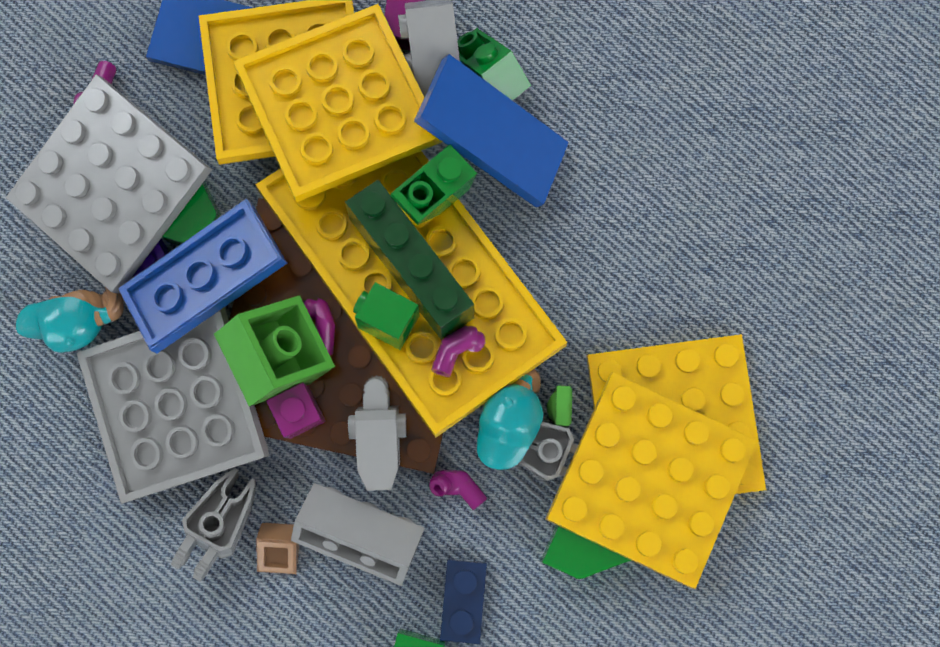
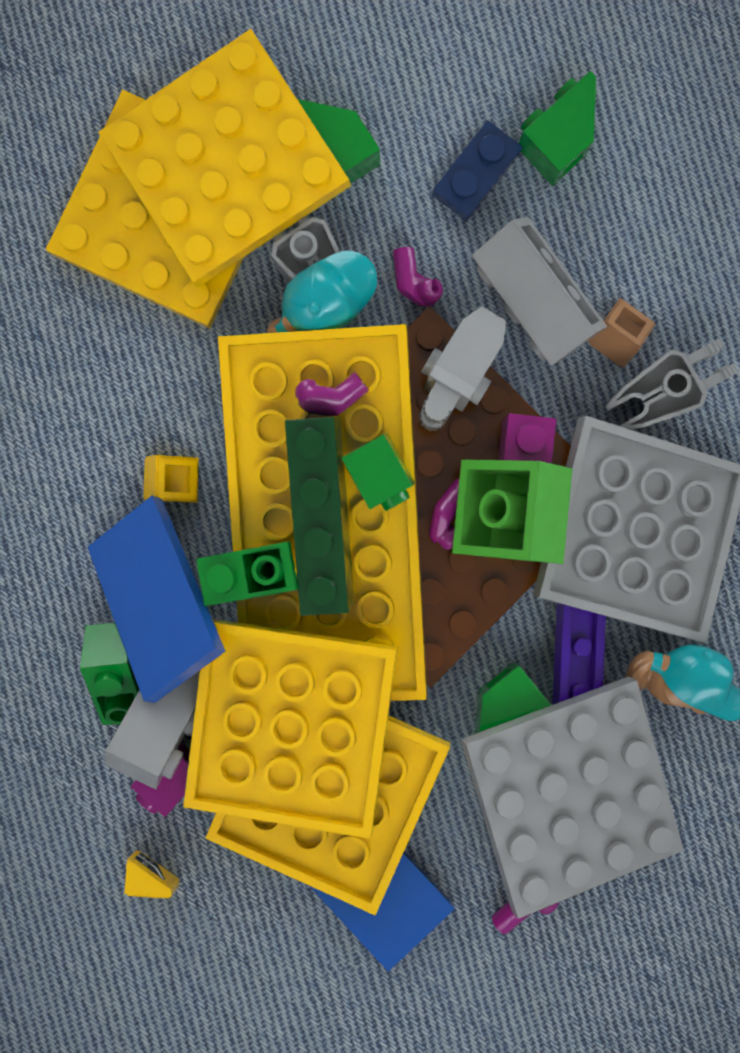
camera: 150 degrees left, 5 degrees up
tile [118,198,287,354] -> none
bright green tile [547,386,572,428] -> none
none -> yellow slope [143,455,199,503]

